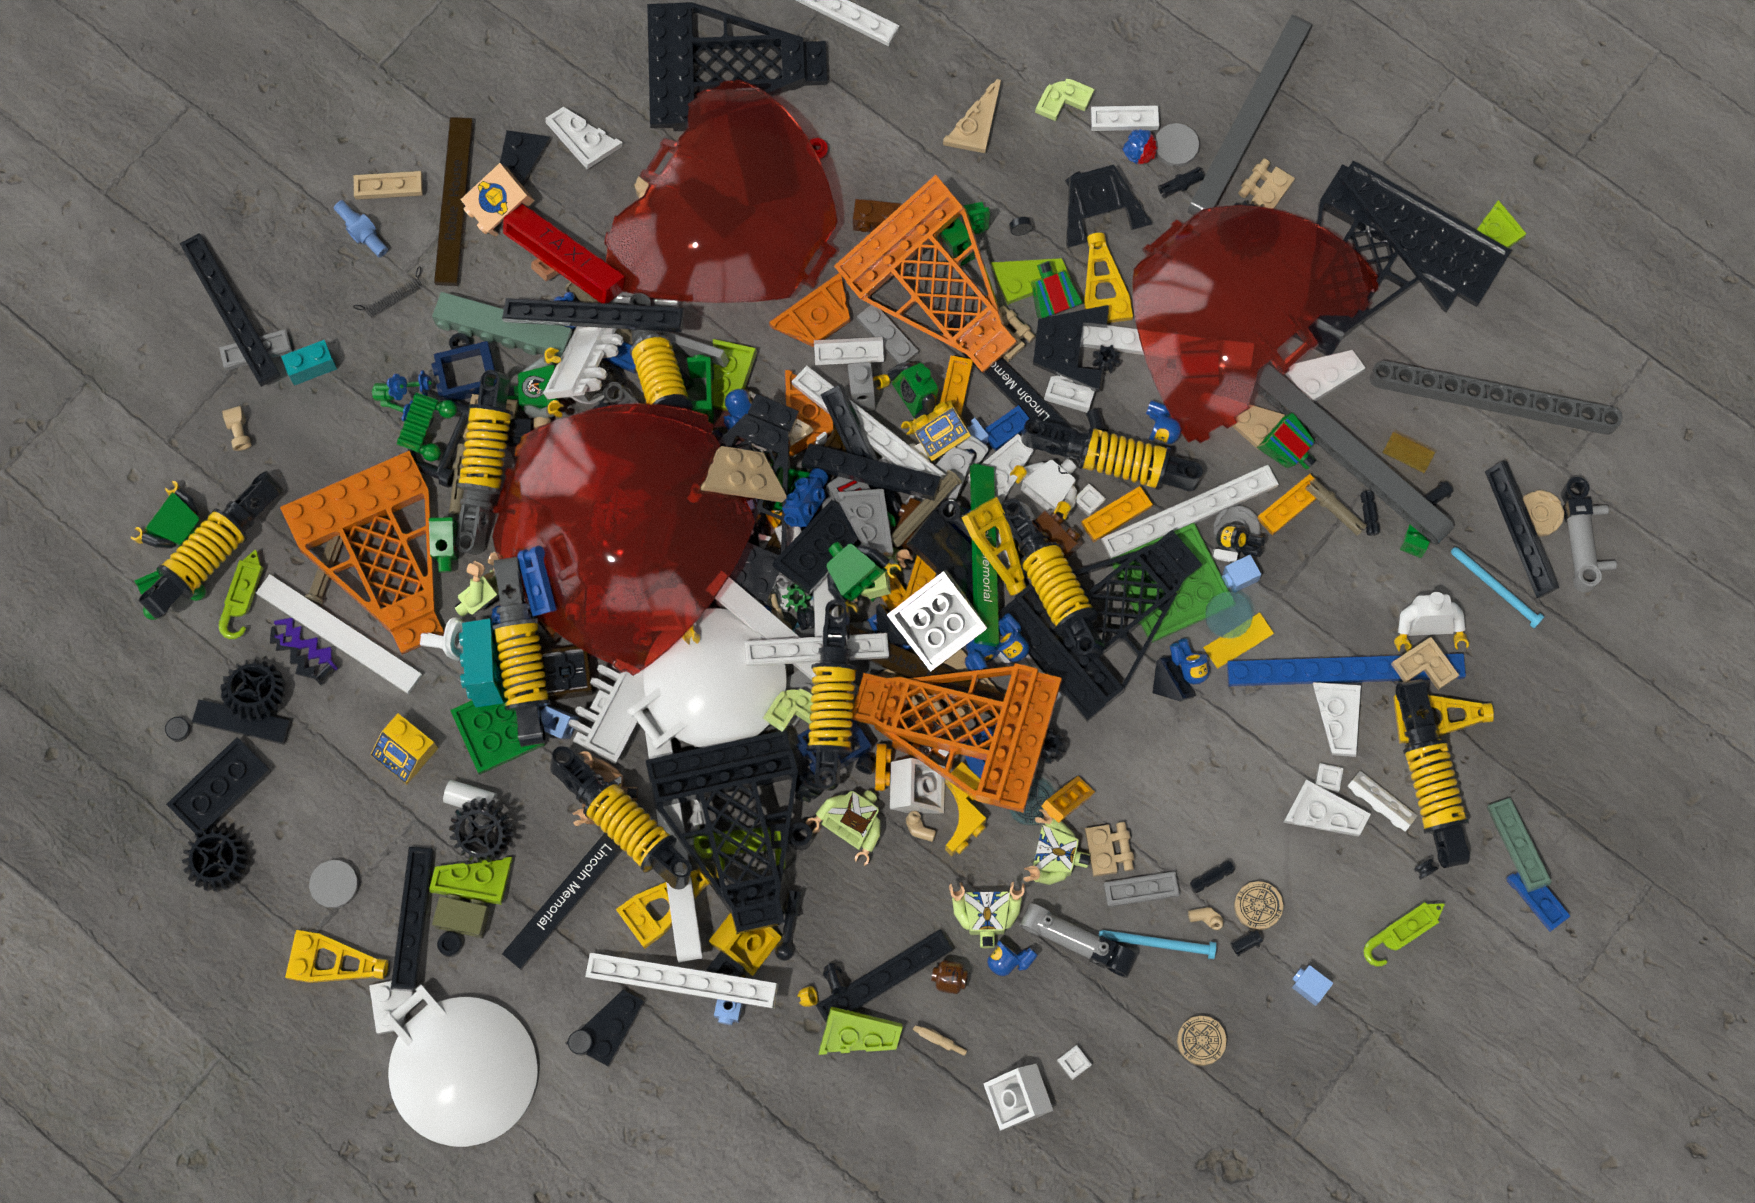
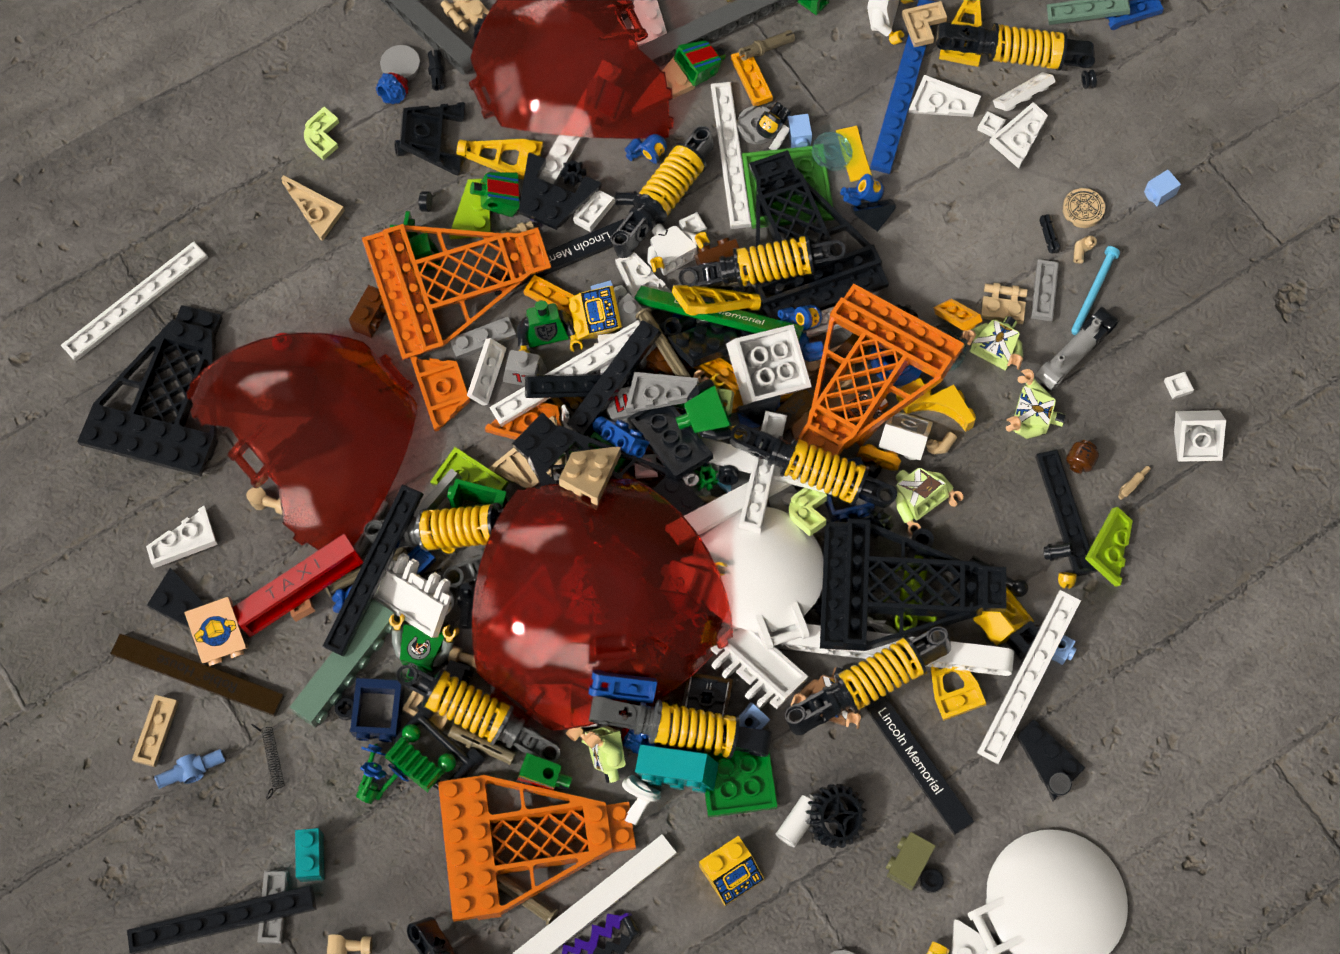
camera: 70 degrees left, 5 degrees down
black tile [391,847,434,992] -> none
lime wing [429,857,512,905] -> none
blue piece [724,389,752,431] -> none
blue plate [984,405,1029,451] -> none
blue piece [987,940,1038,976] -> none
light orange plate [1081,486,1153,543] -> none
white plate [1091,106,1159,131] -> none
tan tile [1177,1016,1227,1066] -> none
black pin [1230,929,1263,957] -> none
black axle [1360,490,1380,536] -> none
lime plate [1364,902,1445,967] -> none

